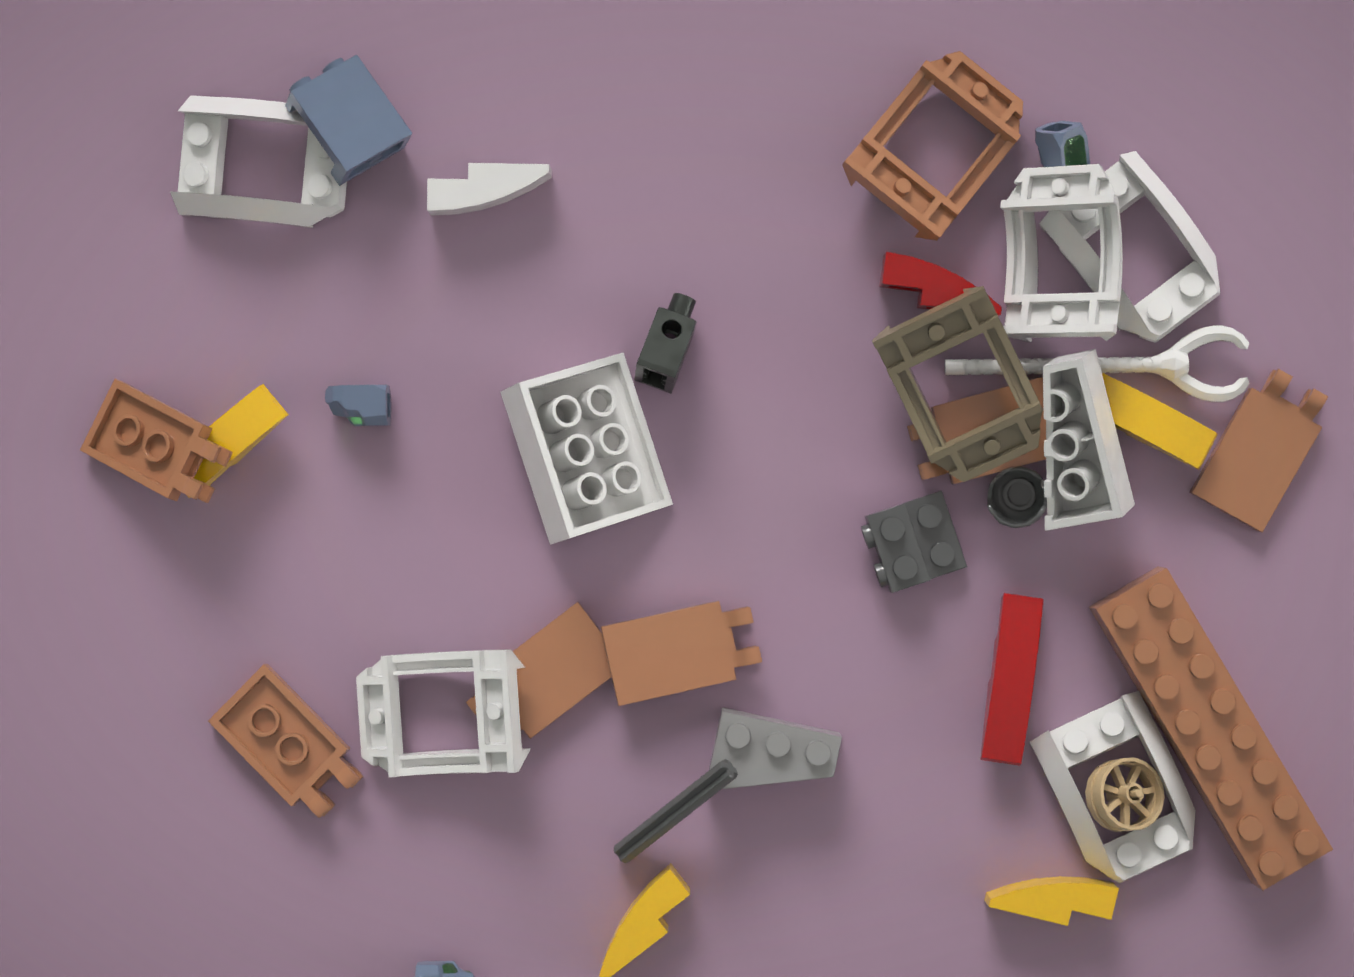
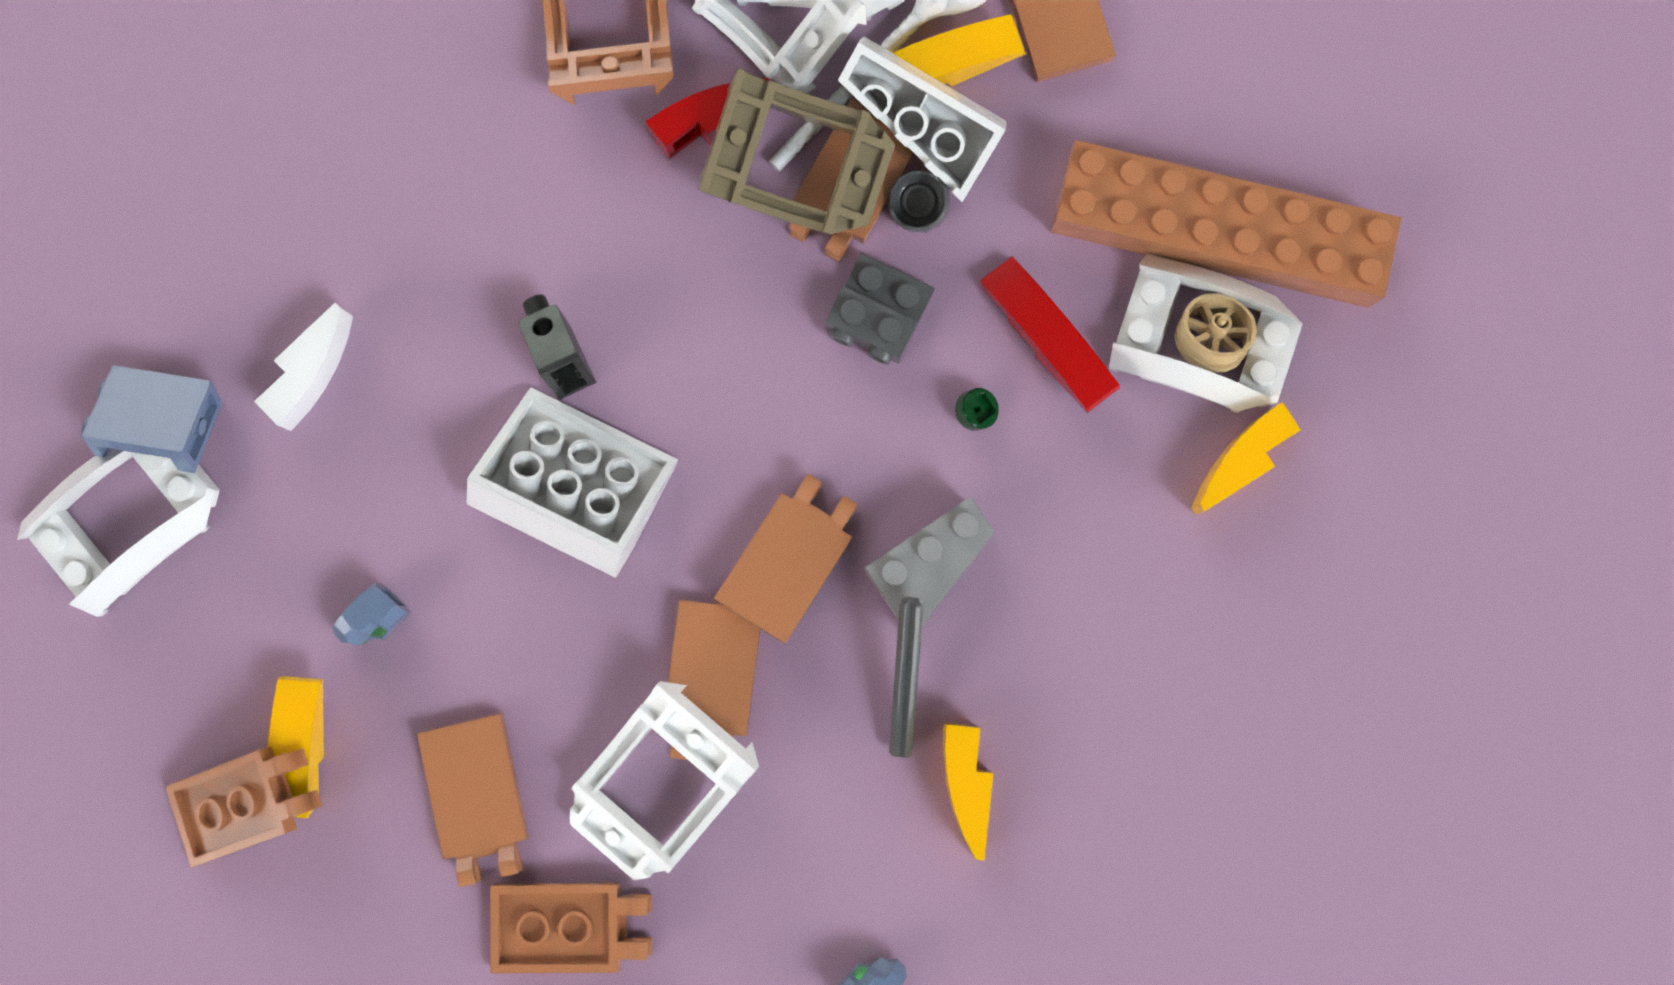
camera: 50 degrees left, 5 degrees down
none -> nougat tile [417,714,530,887]
none -> dark green tile [955,388,999,431]

